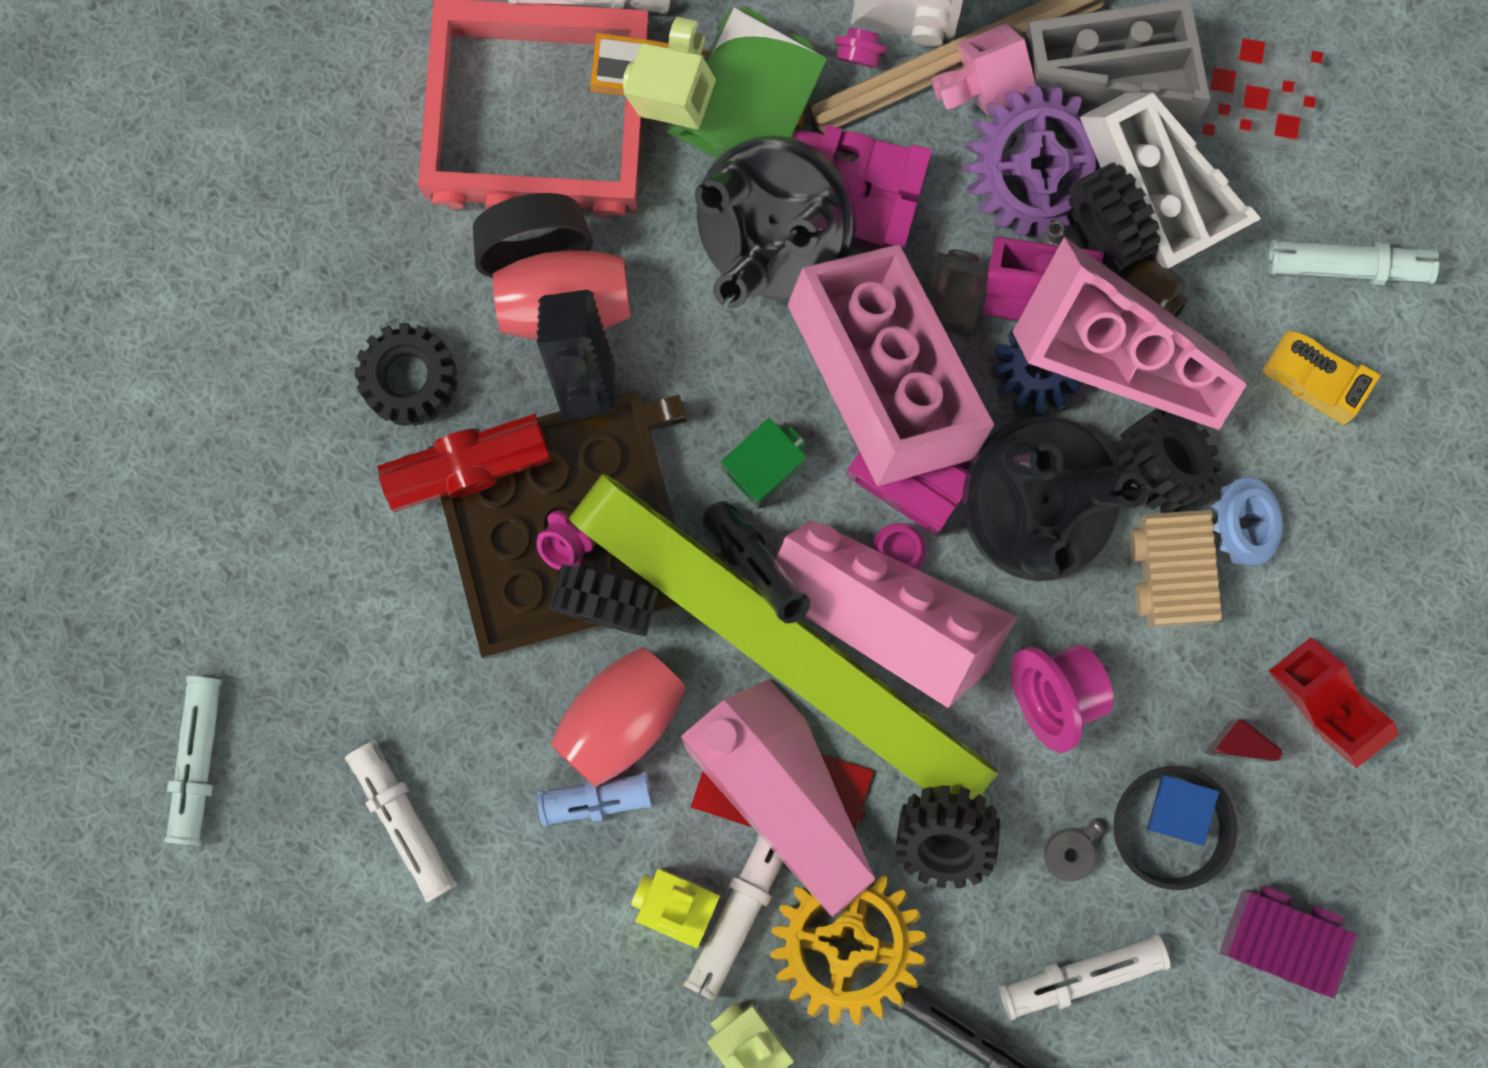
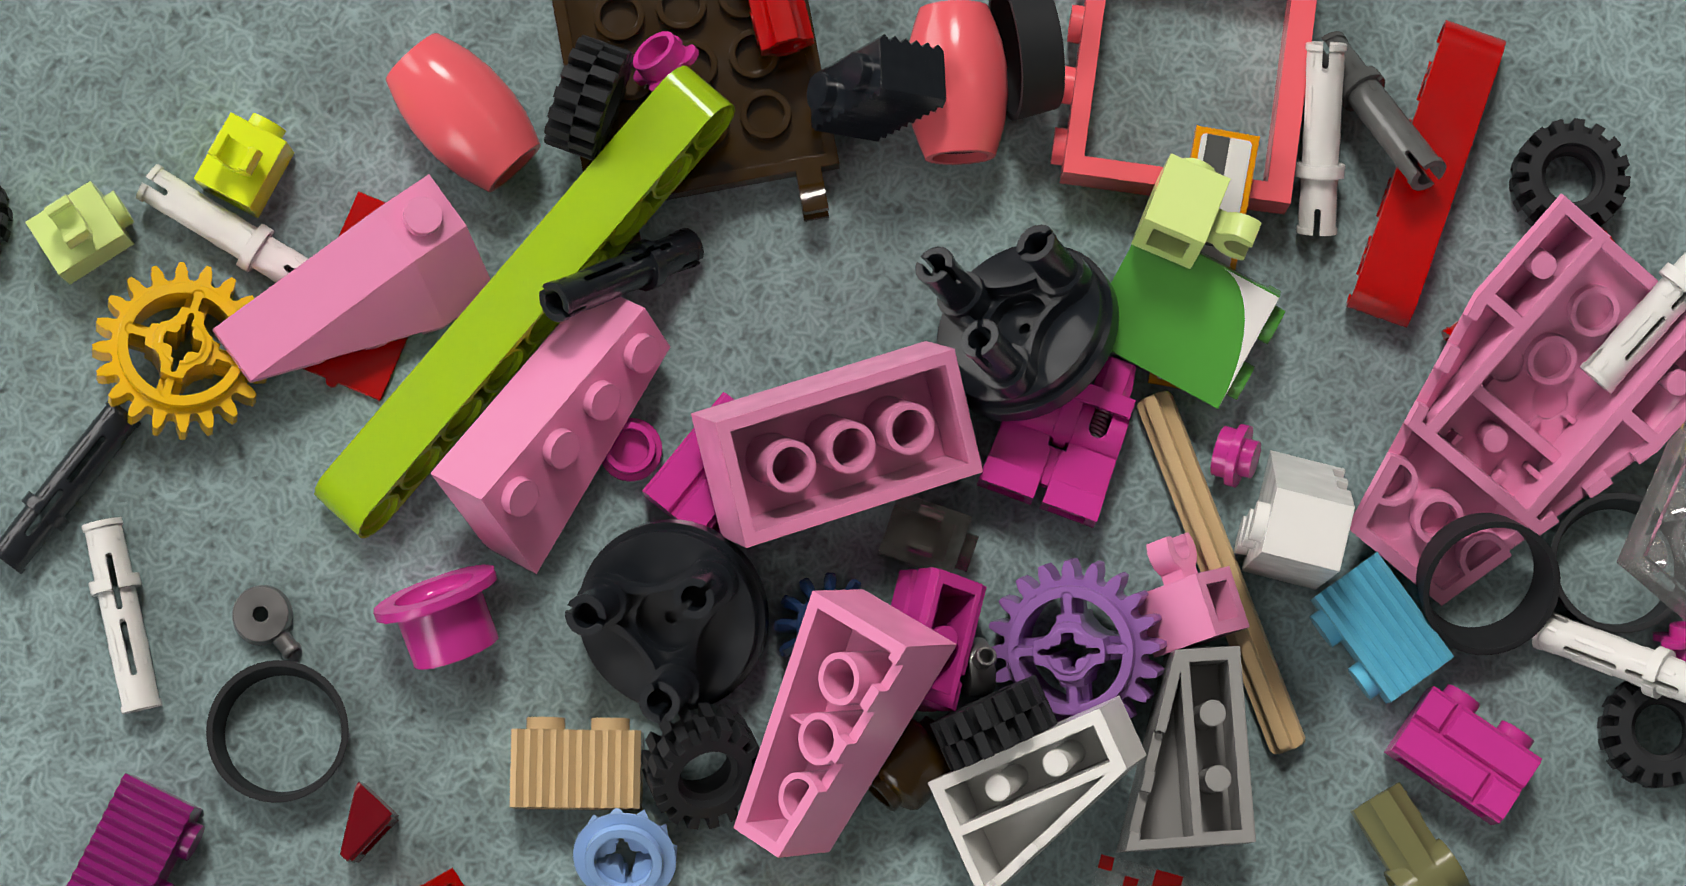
camera: 90 degrees right, 0 degrees up
light blue pin [536,772,653,827] -> none
green brick [720,417,807,508] -> none
black tyre [895,785,1001,889] -> none
blue tile [1147,775,1219,846] -> none

